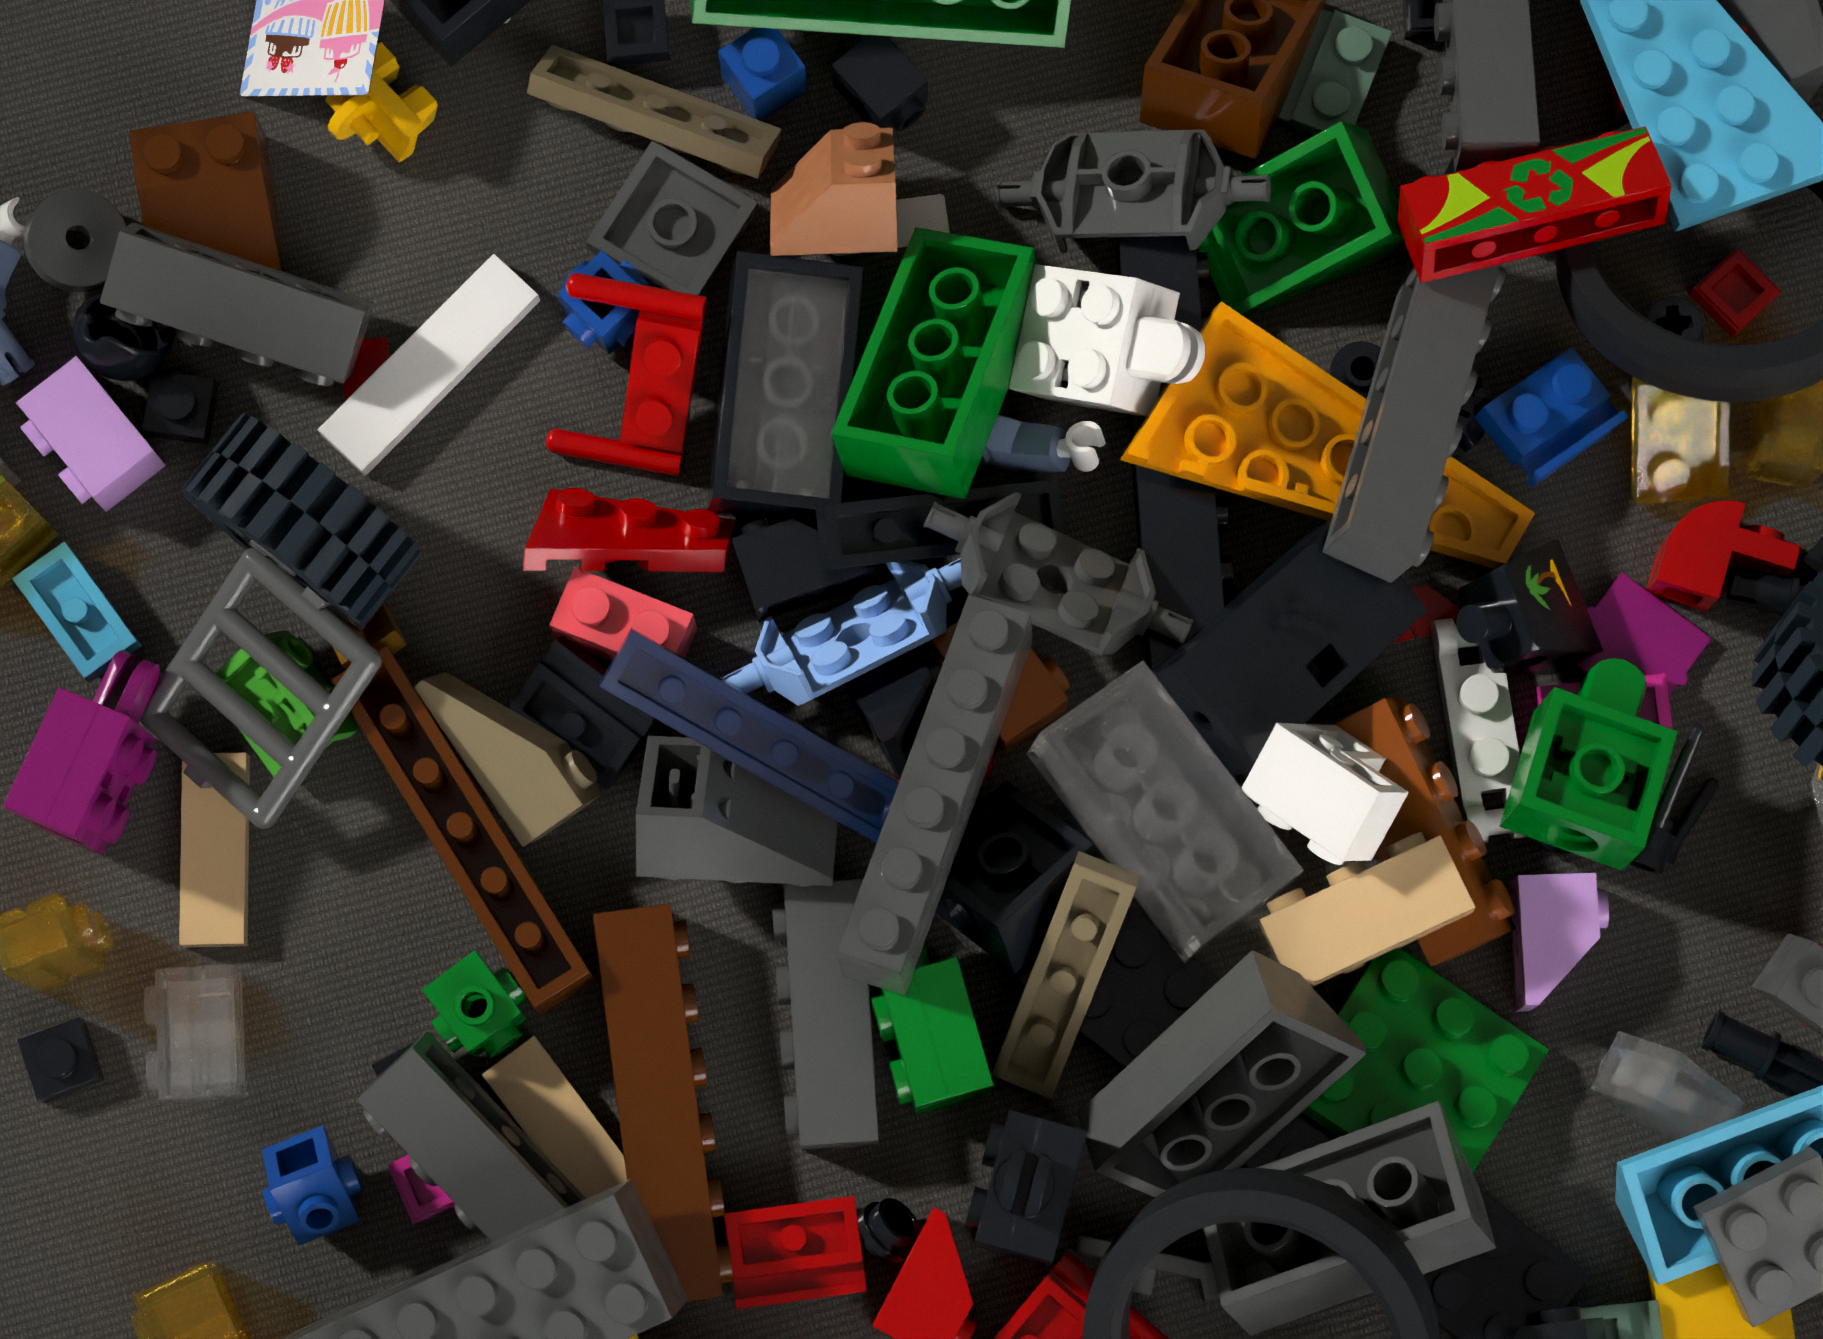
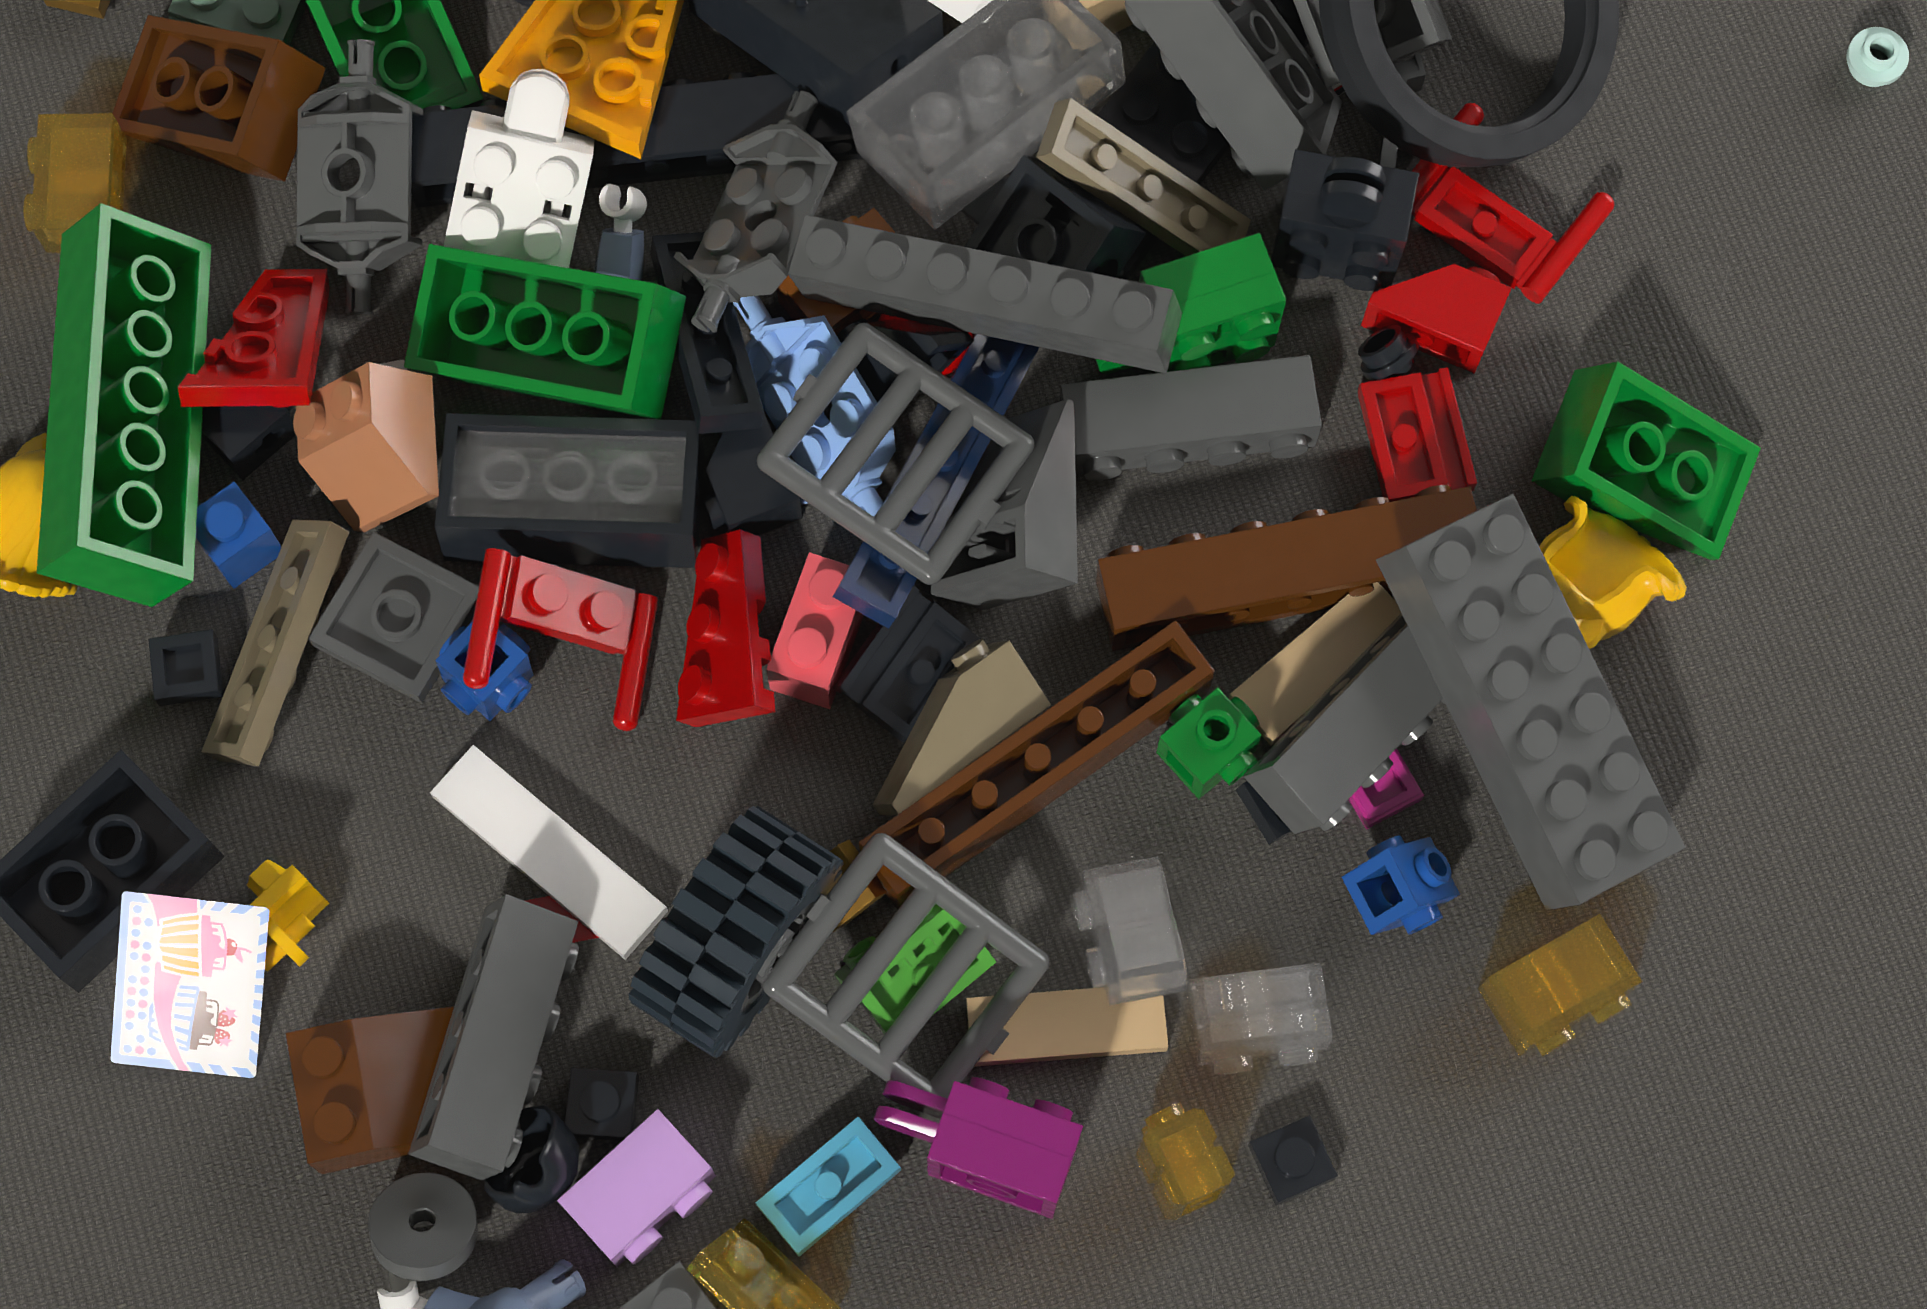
camera: 95 degrees left, 5 degrees down
none -> red wing [178,269,330,408]
none -> dark grey bar [757,323,1035,585]
none -> clear brick [1072,856,1187,1006]

